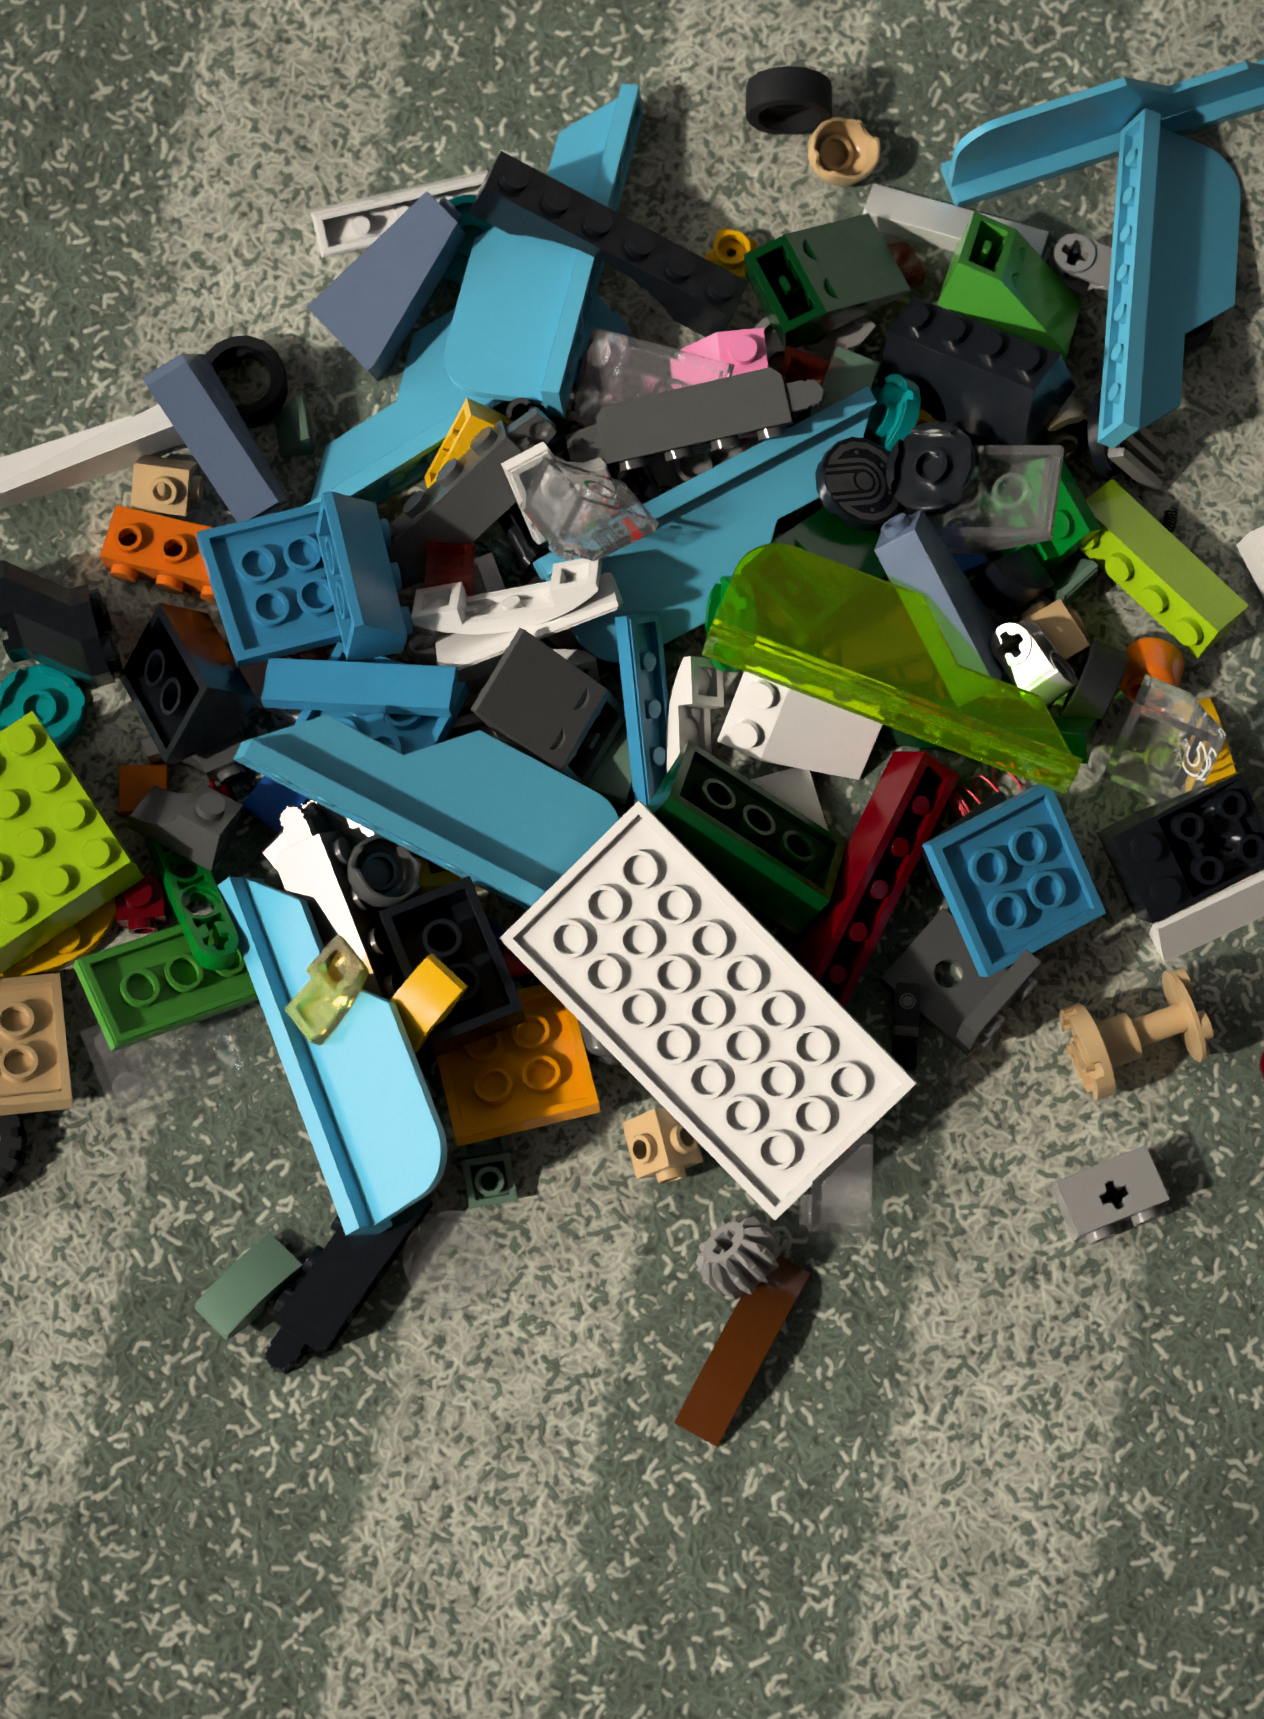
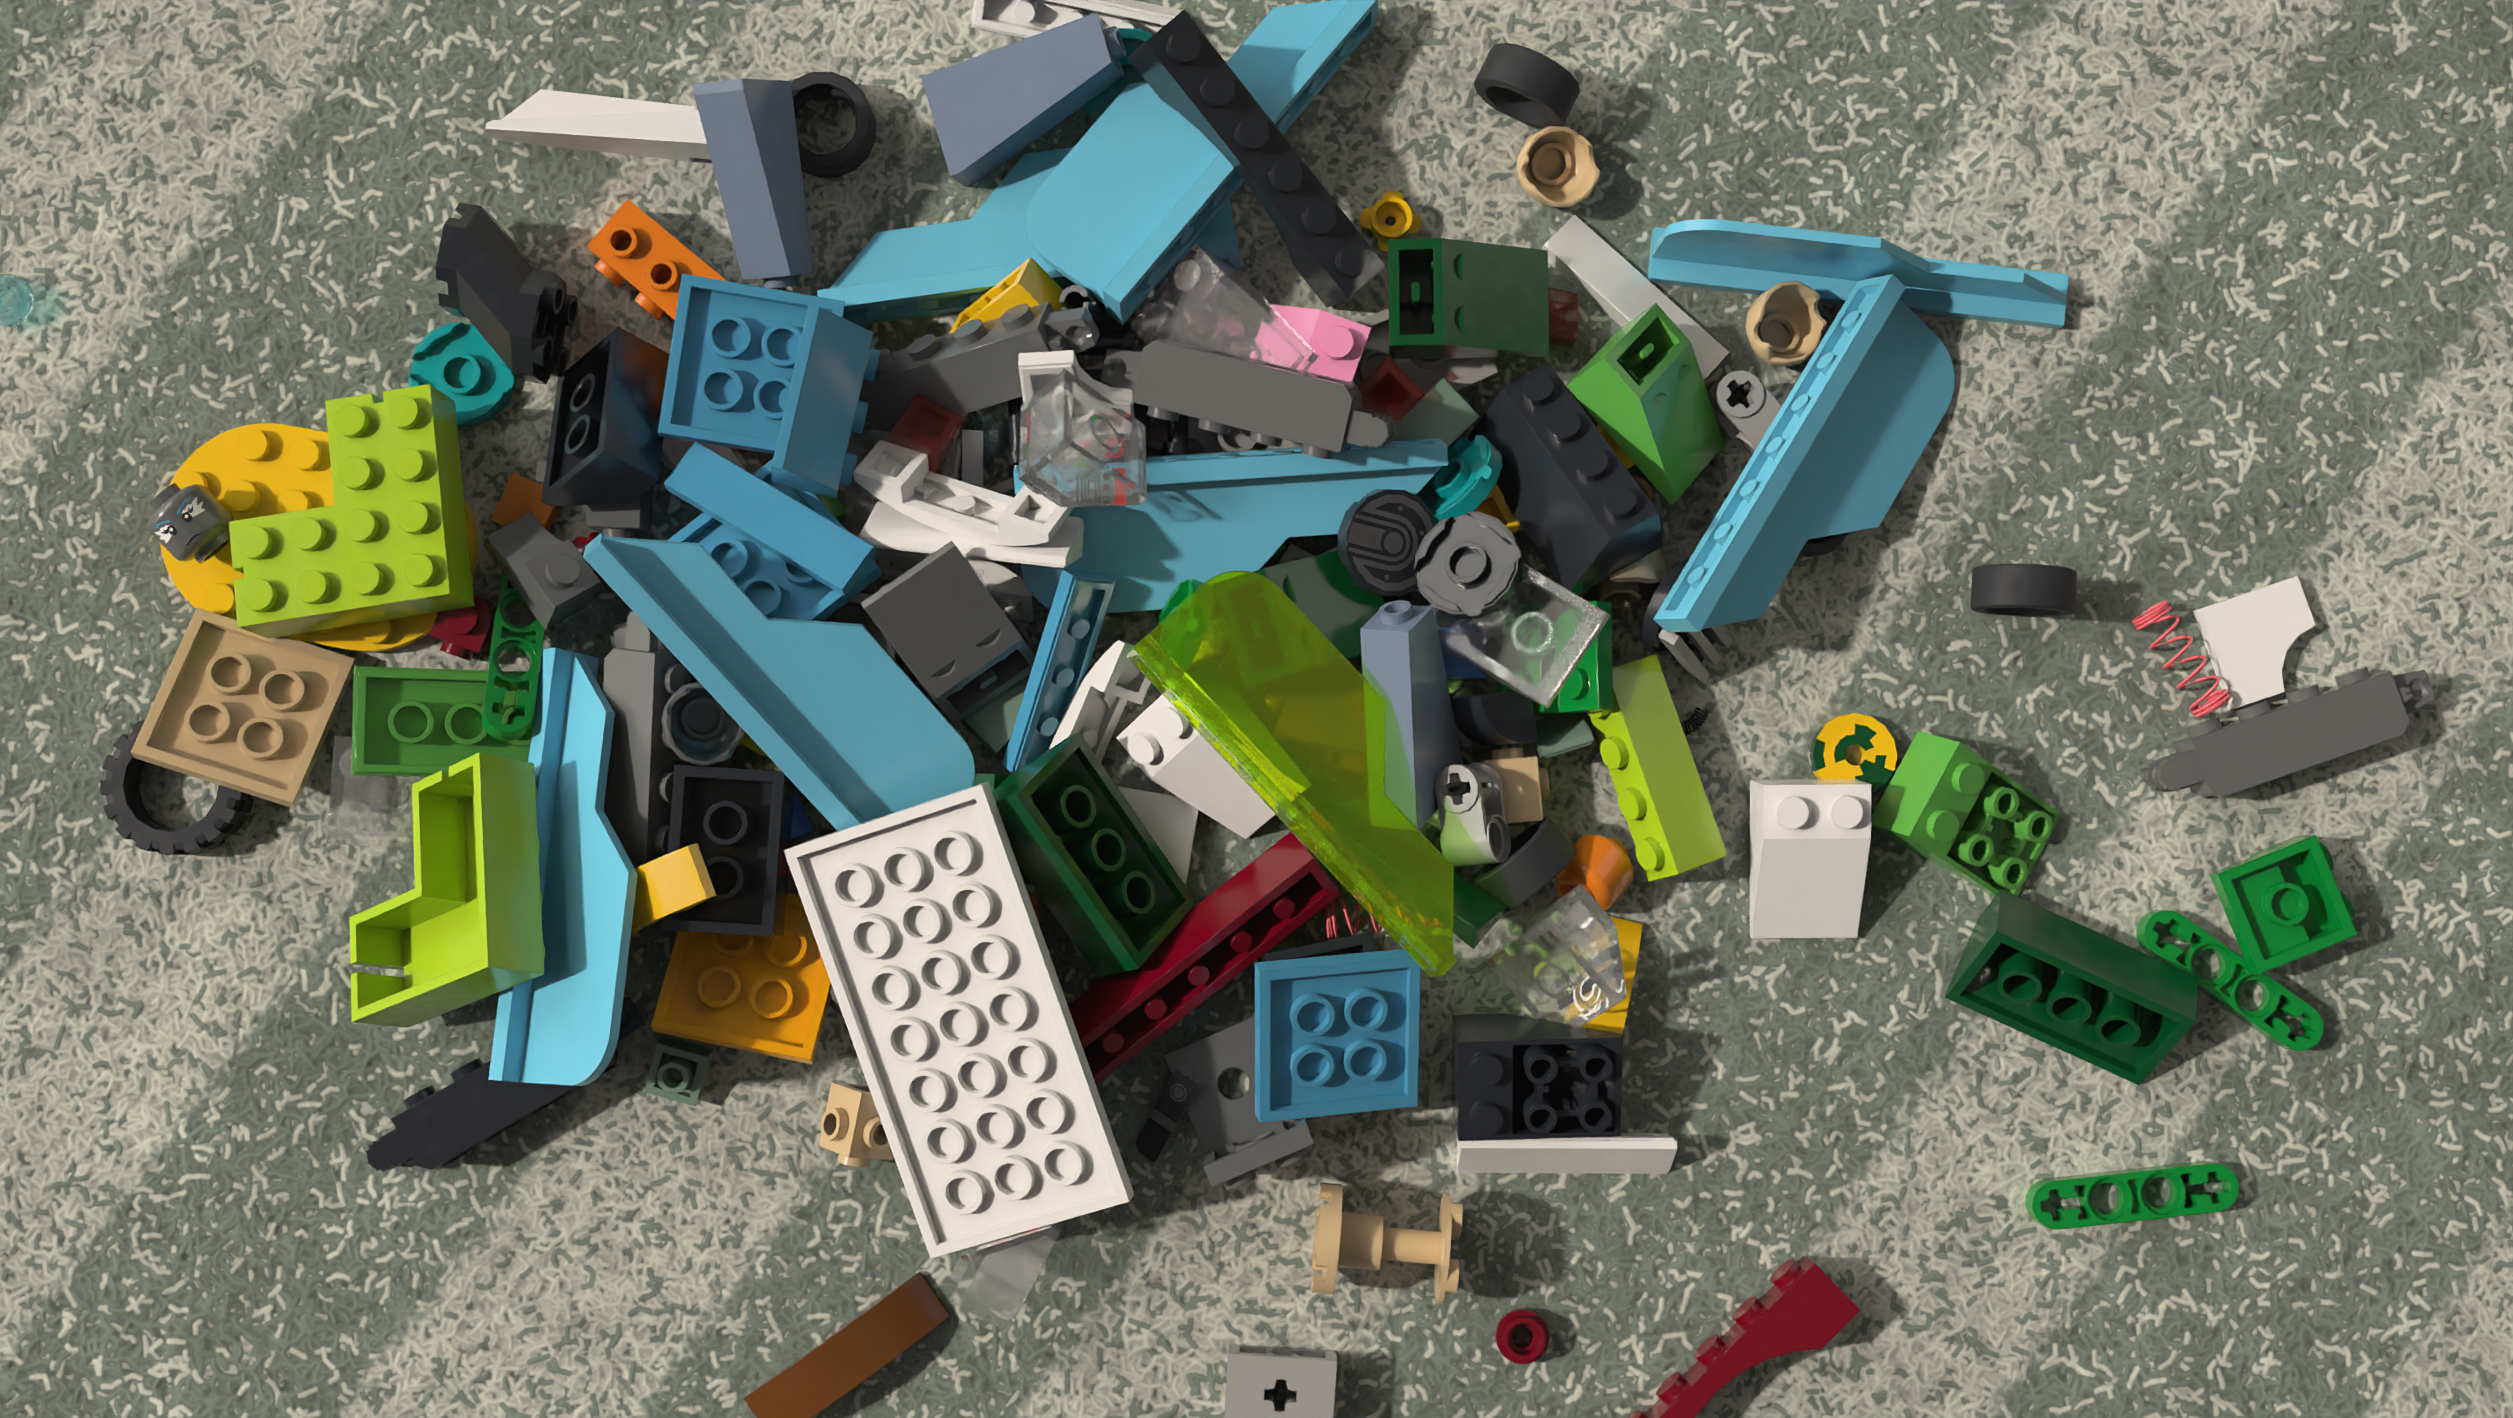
camera: 20 degrees right, 10 degrees up
tan brick [130,455,204,516] -> none
sand green slope [194,1233,303,1341] -> none
sand green slope [274,395,315,459] -> none
clear yellow slope [284,934,370,1046] -> none
clear plate [403,1210,502,1311] -> none
light grey gear [695,1212,782,1300] -> none
none -> lime piece [349,752,545,1028]
none -> tan hair [1746,281,1827,367]

